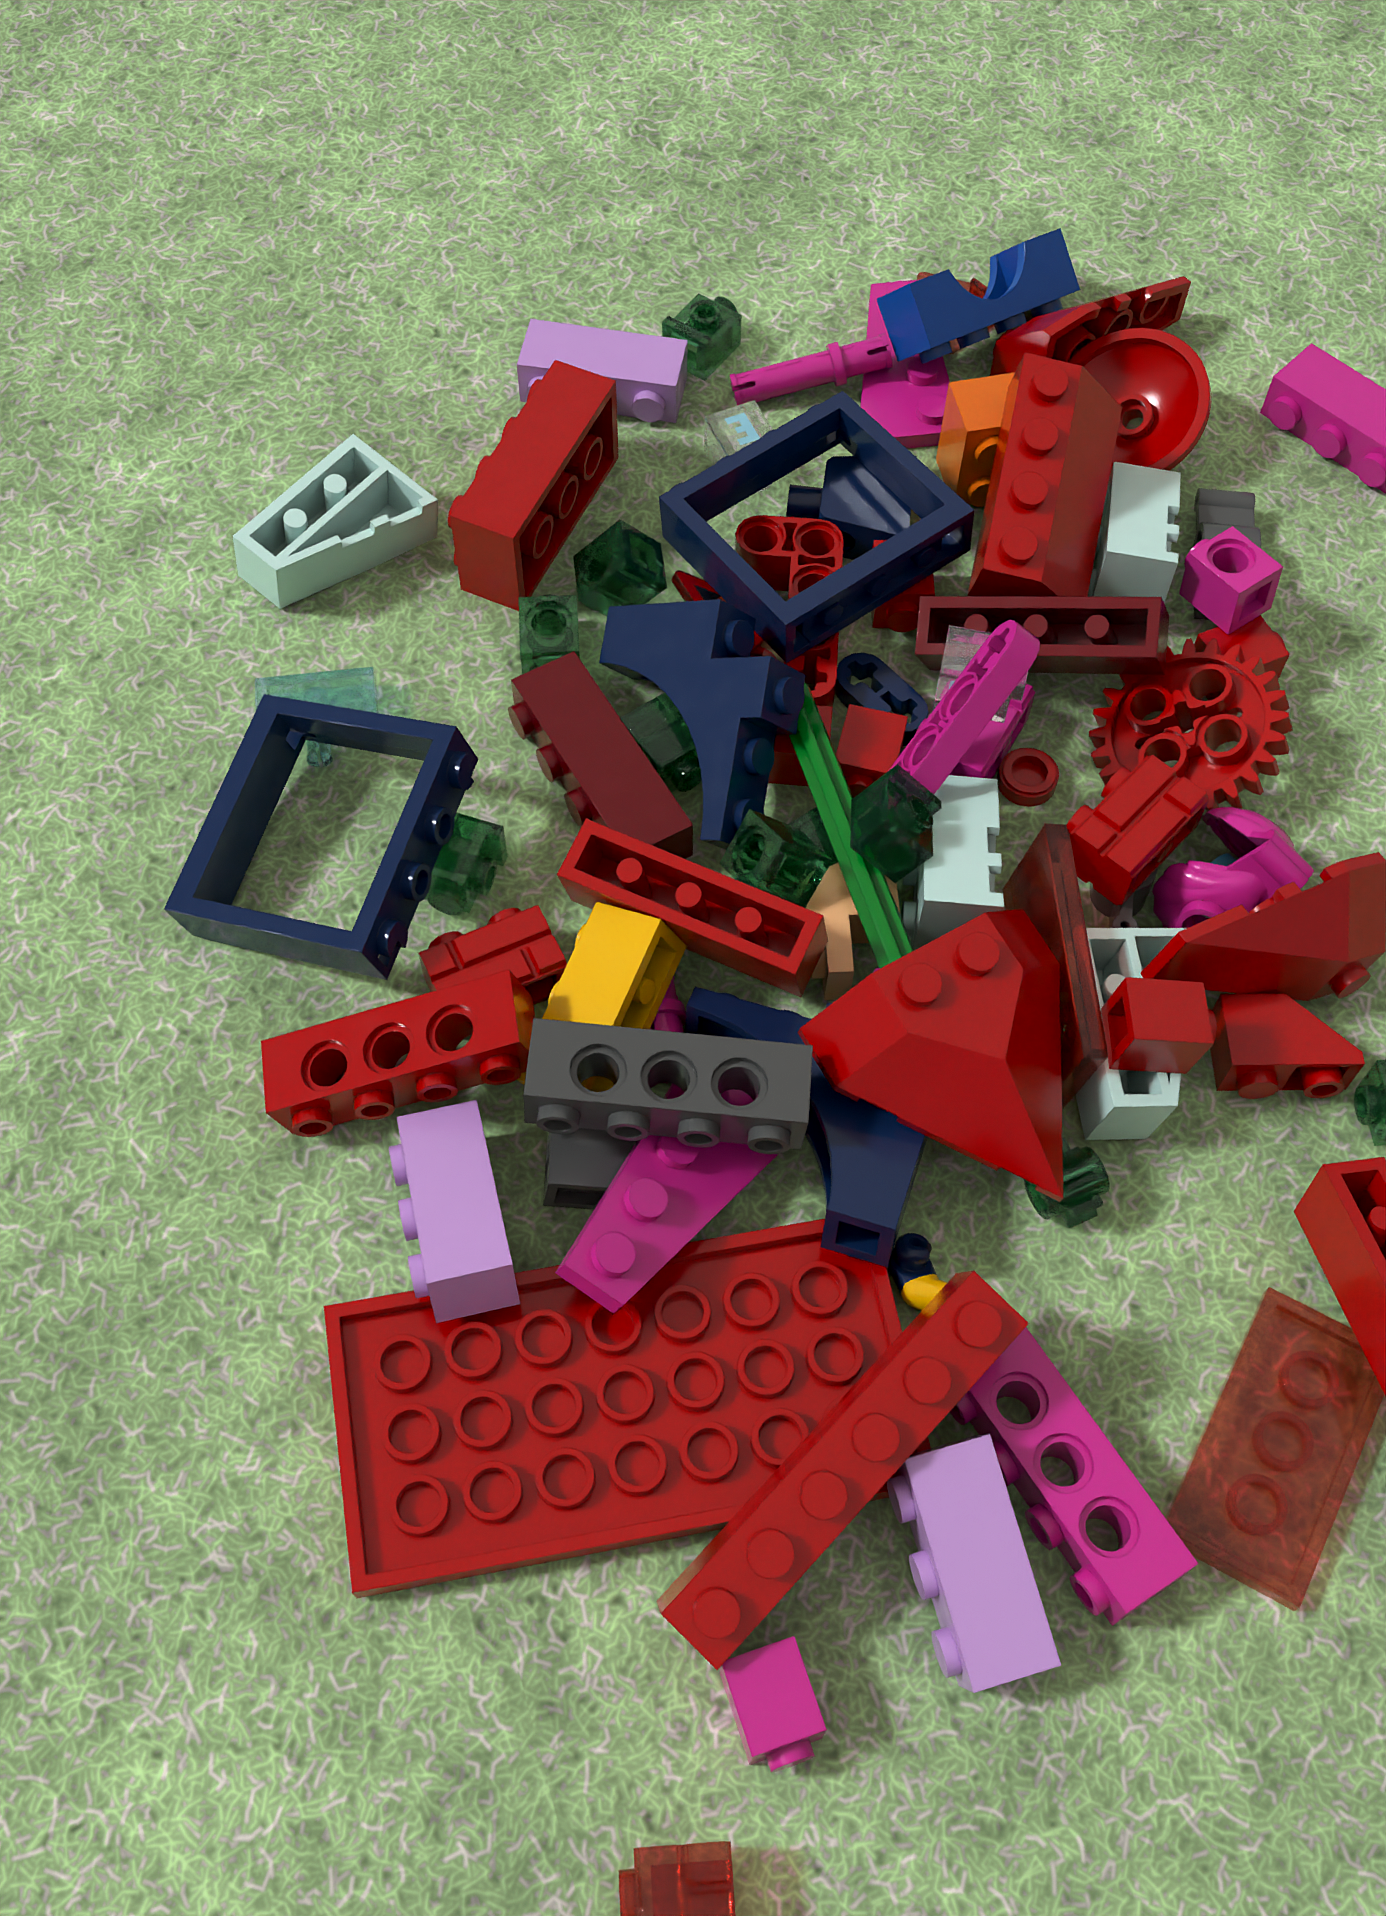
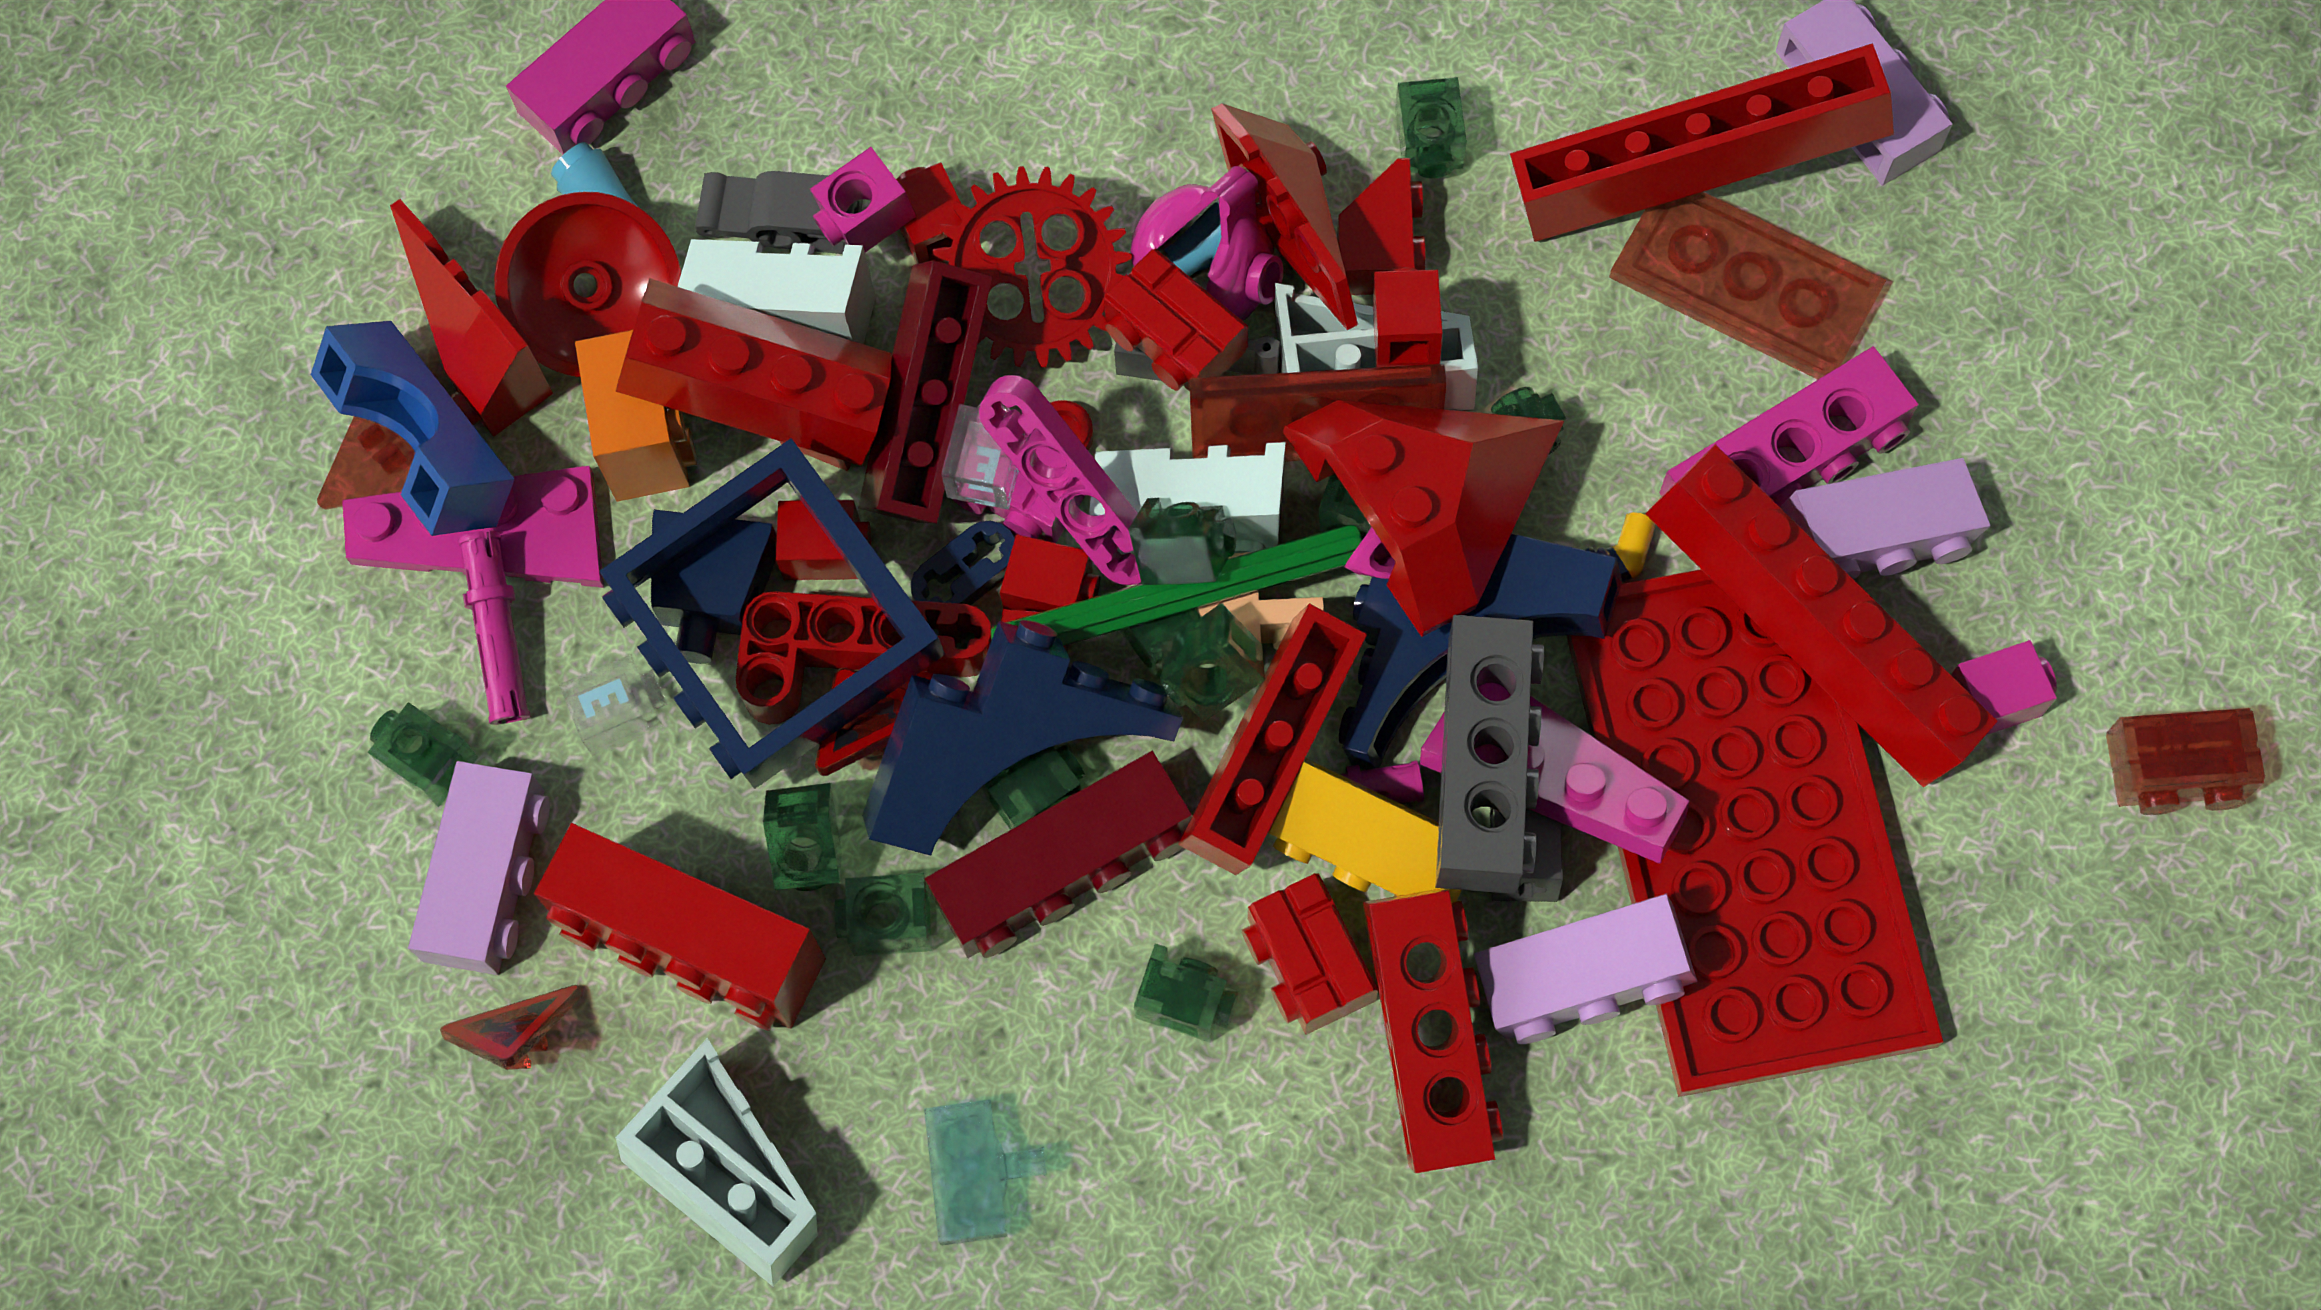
camera: 85 degrees left, 10 degrees up
dark blue window [164,694,478,980] -> none
none -> piece [440,985,583,1070]
none -> medium azure cone [551,142,640,208]

